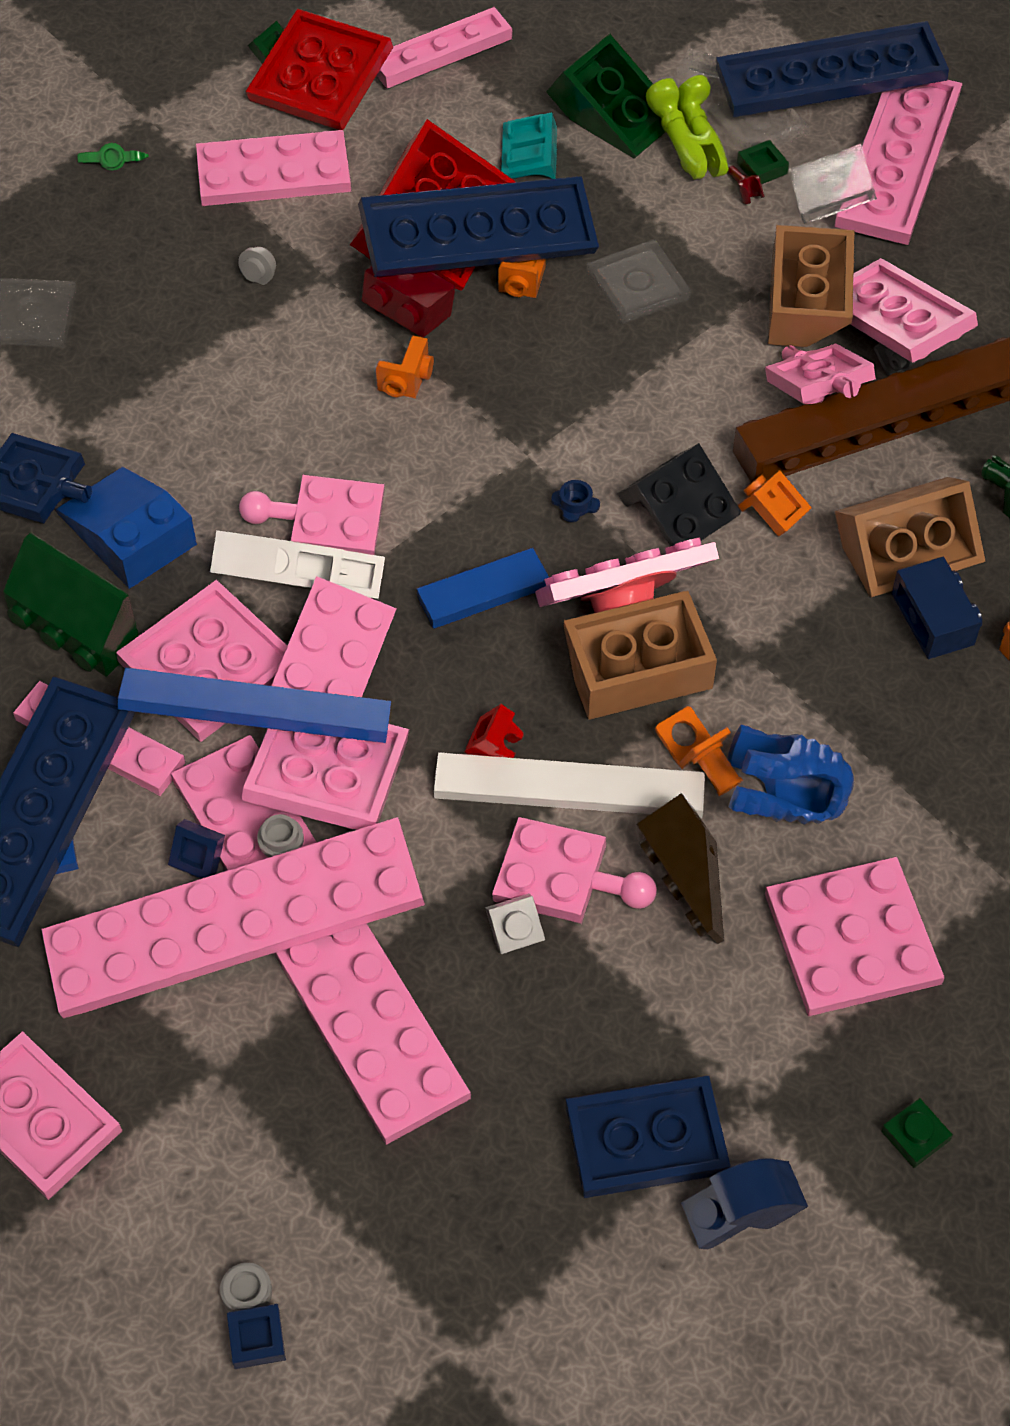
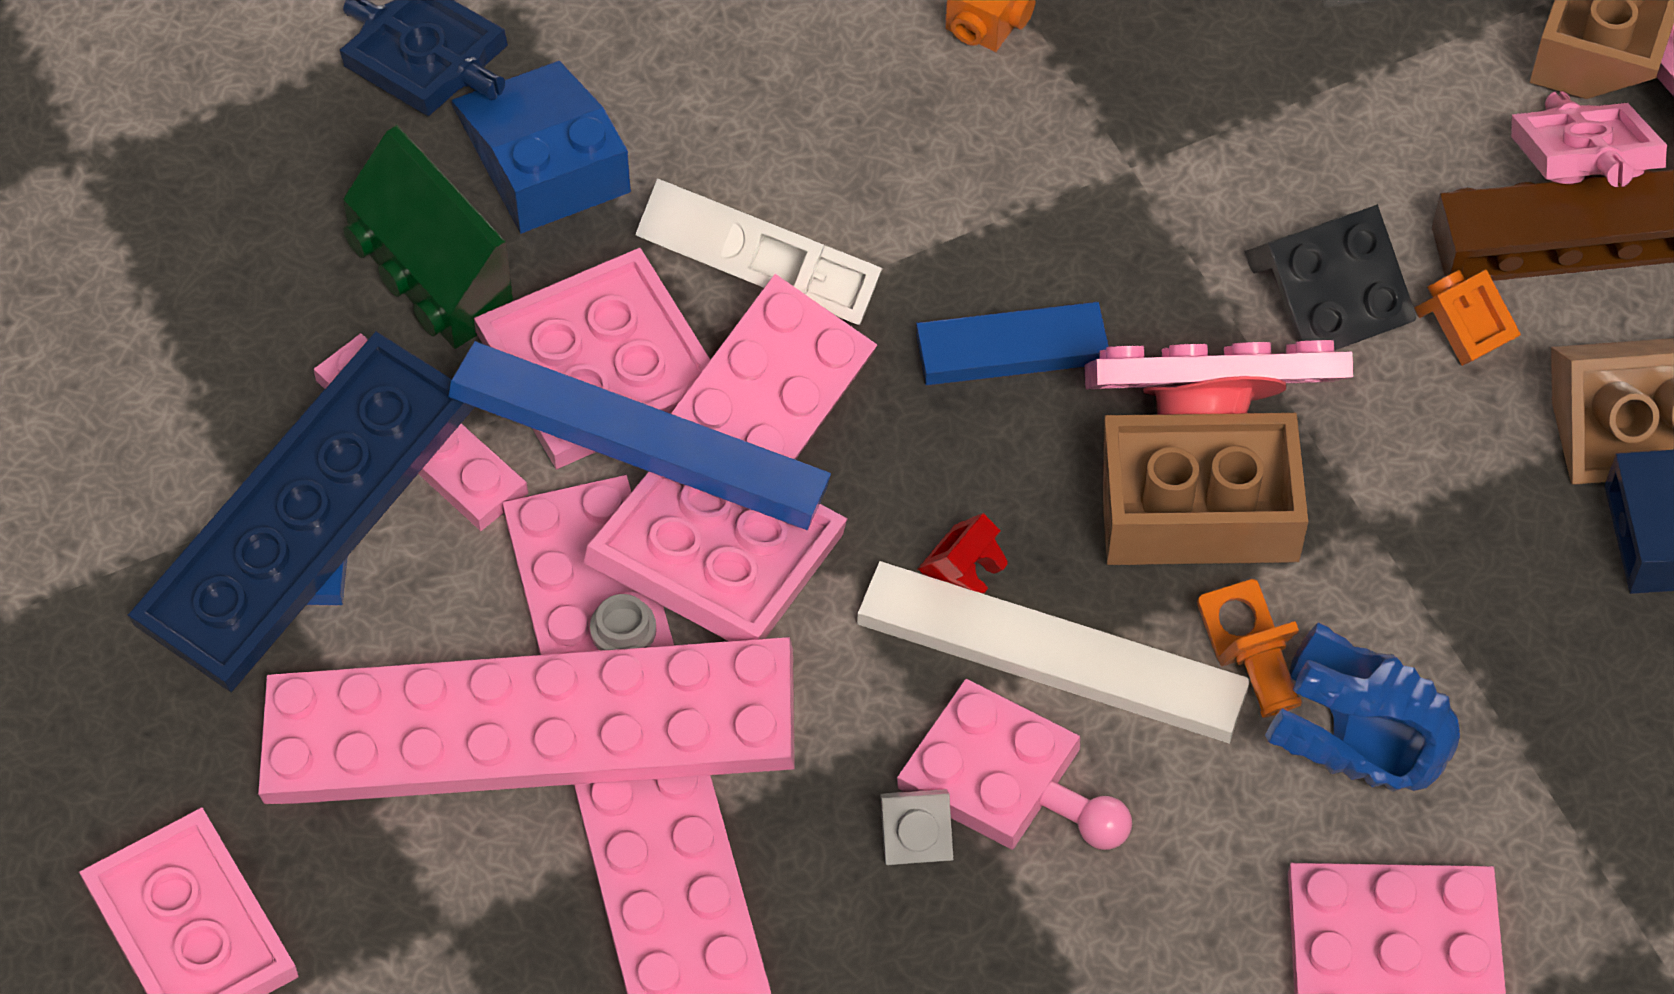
camera: 15 degrees right, 0 degrees up
dark blue plate [168,819,225,879] -> none
bright pink plate [239,475,384,555] -> none
dark blue plate [551,480,600,522] -> none
dark brown slope [636,793,724,944] -> none

